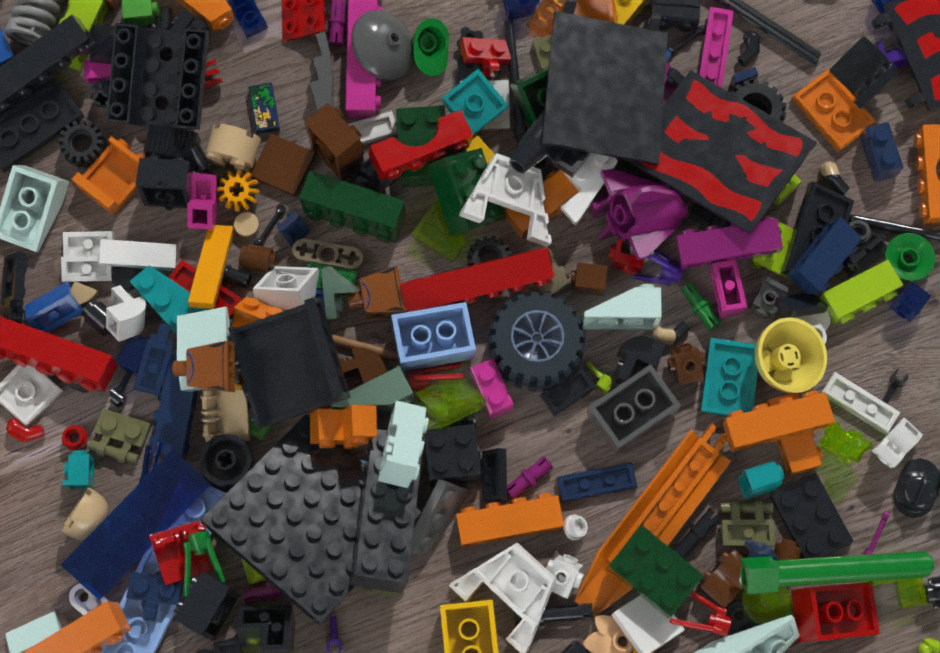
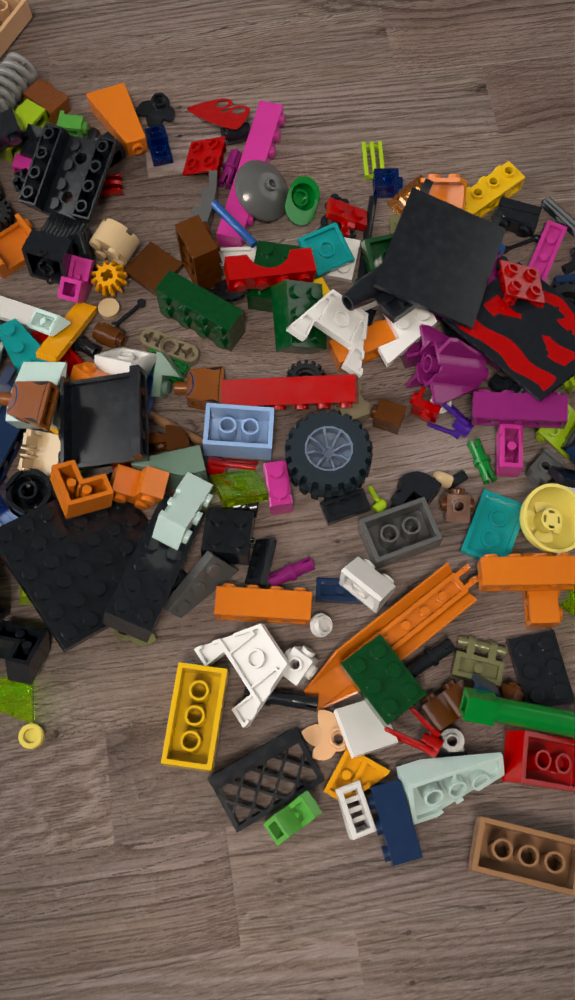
camera: 15 degrees right, 5 degrees down
magenta pin [242,580,283,604] -> none
tile [248,82,280,134] -> none
dark blue tile [276,212,310,247] -> none
dark purple hand [326,616,343,653] -> none
clear neon green wing [412,198,466,263] -> none
light aqua slope [582,284,662,330] -> none
teal brick [738,461,784,500] -> none
clear neon green dish [742,587,792,625] -> none
none -> light aqua slope [28,308,71,337]
none -> orange brick [50,460,114,519]
none -> blue bar [211,200,258,248]
none -> white slope [339,556,396,613]
none -> red hinge [498,260,545,306]

